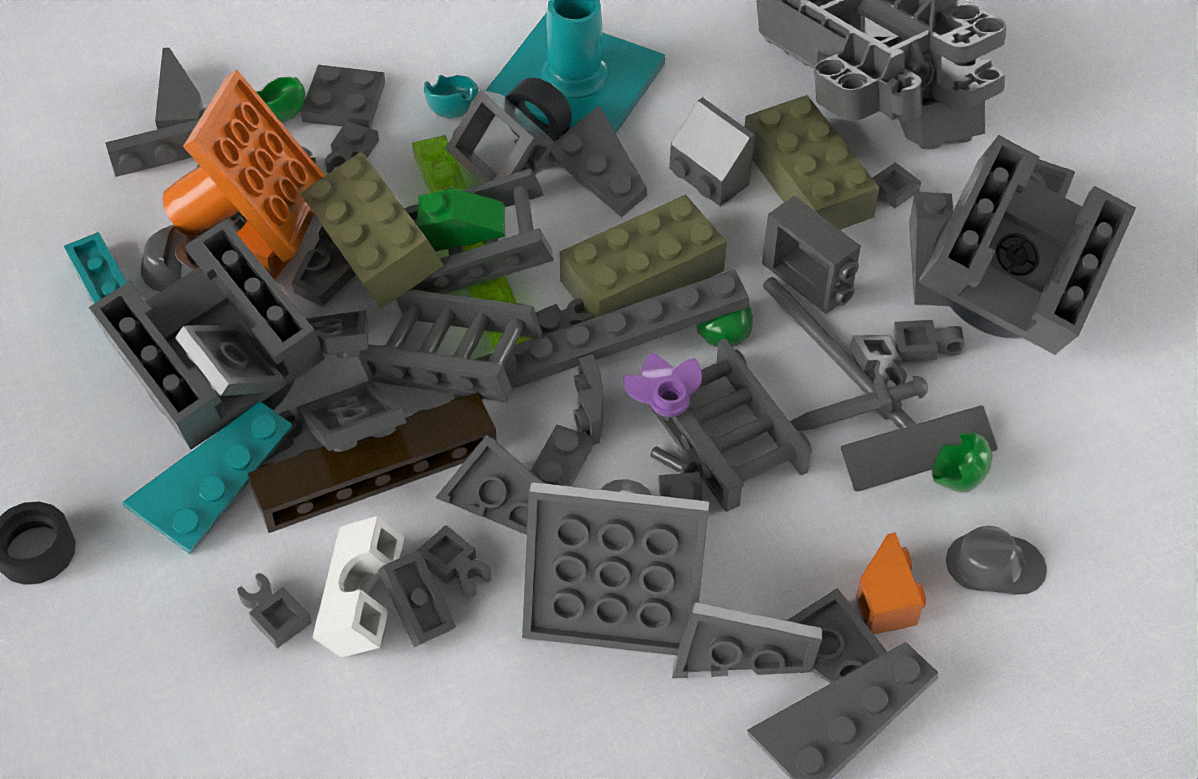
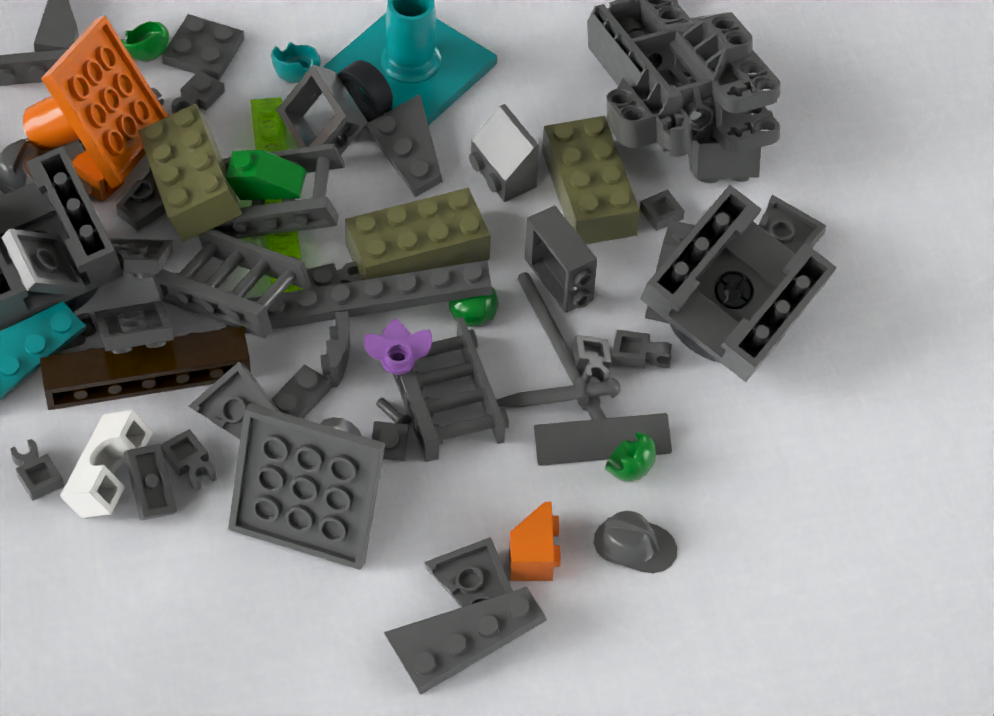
camera: 10 degrees right, 0 degrees up
dark grey wing [672,601,822,678] -> none

